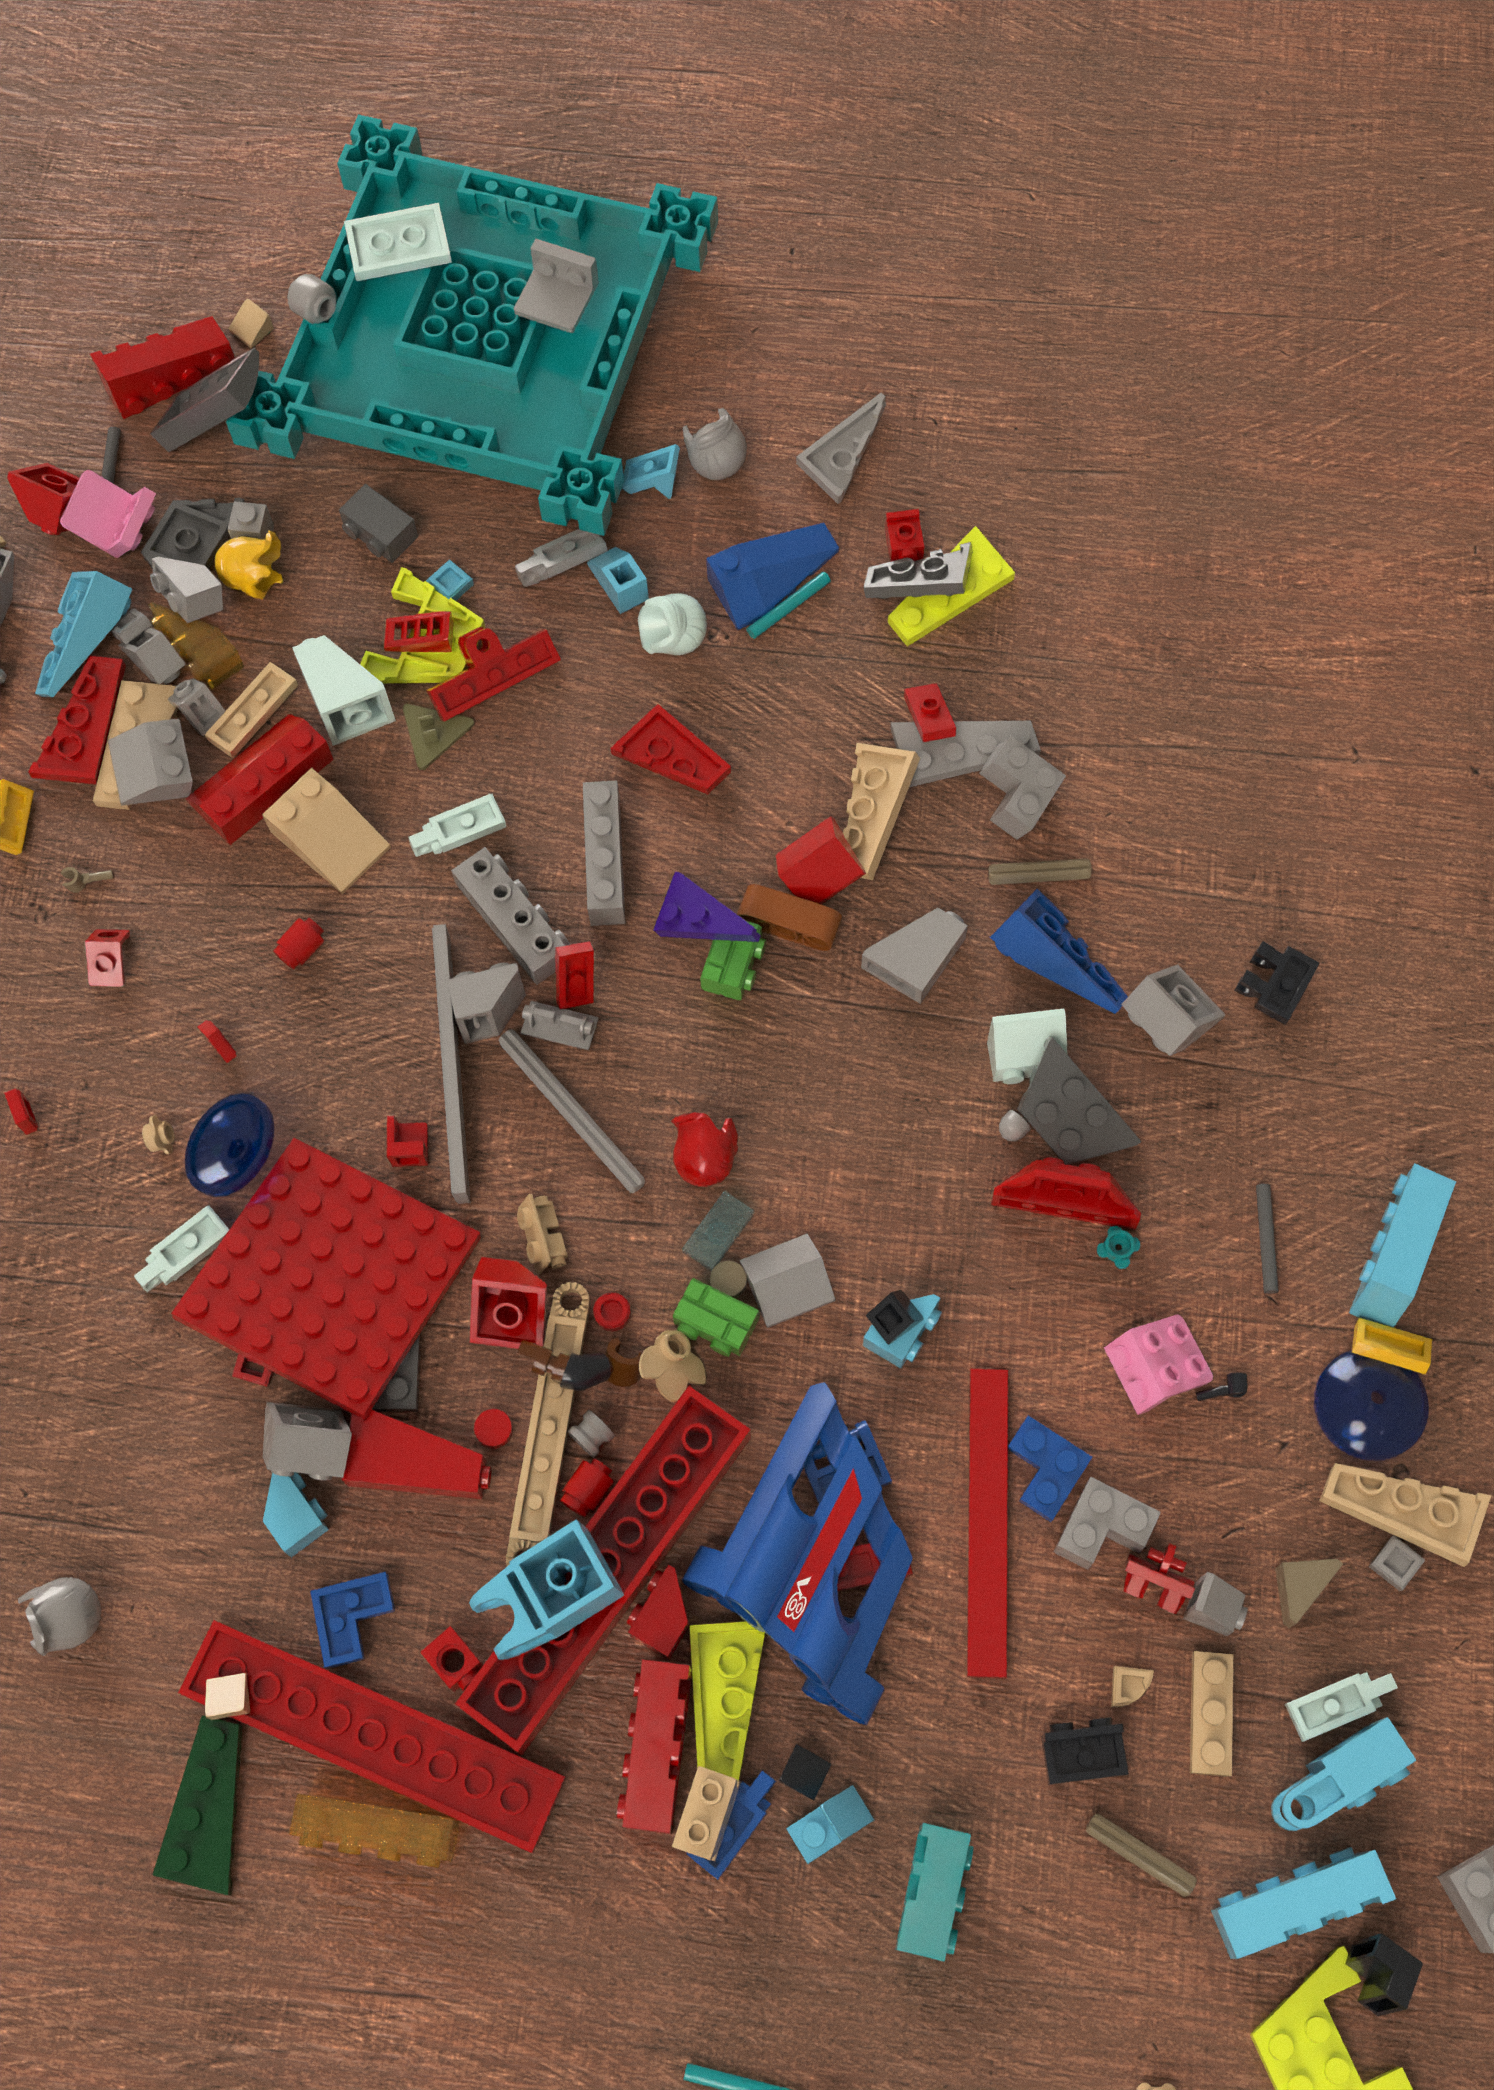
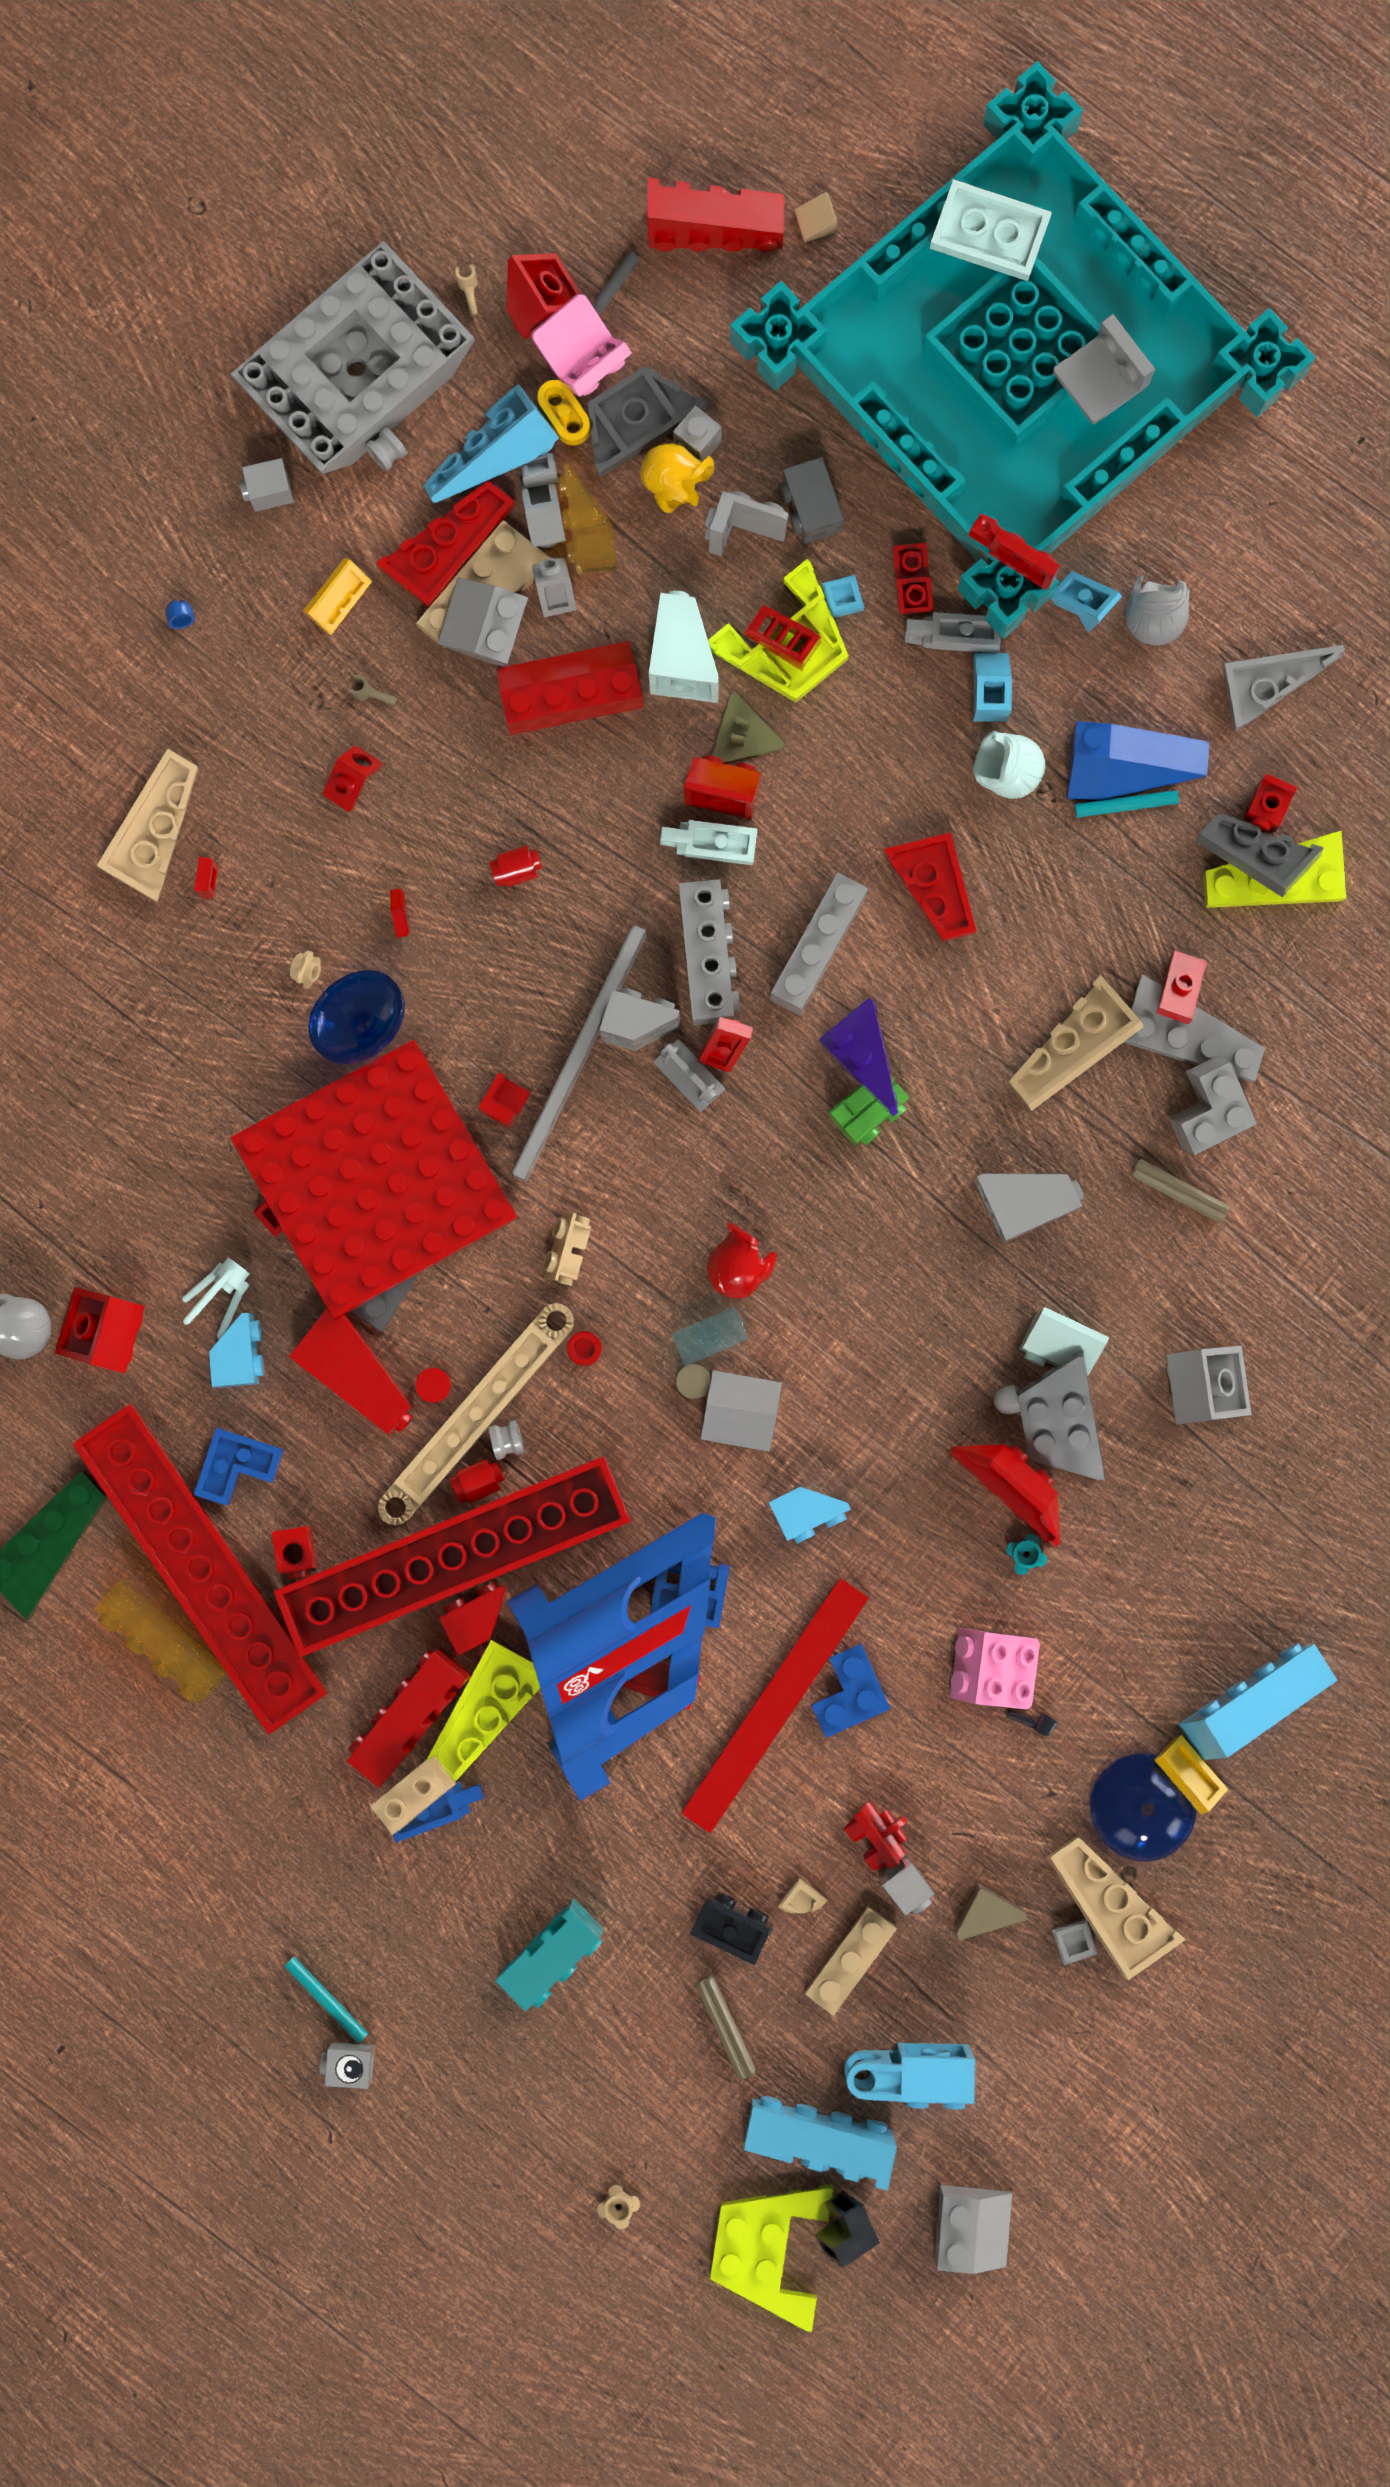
camera: 35 degrees right, 15 degrees up
light aqua hinge [134,1205,229,1292] -> none
dark grey slope [150,347,259,452] -> none
light grey slope [150,557,223,623] -> none
tan plate [205,662,298,758] -> none
slope [205,1673,250,1720] -> none
tan slope [262,768,391,894] -> none
light grey slope [263,1402,352,1480] -> none
light grey head [287,274,336,324] -> none
red plate [426,627,561,722] -> none
medium azure brick [469,1519,624,1660] -> none
red slope [470,1257,547,1349] -> none
light grey axle [499,1029,645,1193] -> none
piece [517,1337,642,1391] -> none
tan plate [639,1330,706,1403] -> none
bright green brick [673,1278,760,1357] -> none
dark orange beam [737,884,843,951] -> none
red slope [775,816,866,904] -> none
black slope [779,1744,831,1801] -> none
medium azure slope [786,1785,874,1864] -> none
black slope [866,1290,924,1345] -> none
blue wedge [990,889,1128,1014] -> none
light grey brick [1053,1477,1161,1570] -> none
black plate [1234,941,1320,1025] -> none
dark grey bar [1256,1184,1279,1294] -> none
light aqua hinge [1285,1672,1398,1742] -> none
none -> red slope [54,1287,145,1374]
none -> light aqua plant [182,1257,250,1339]
none -> yellow plate [537,380,590,446]
none -> red slope [684,755,761,820]
none -> light grey bracket [705,491,788,557]
none -> red slope [892,543,934,615]
none -> red hinge [968,513,1060,590]

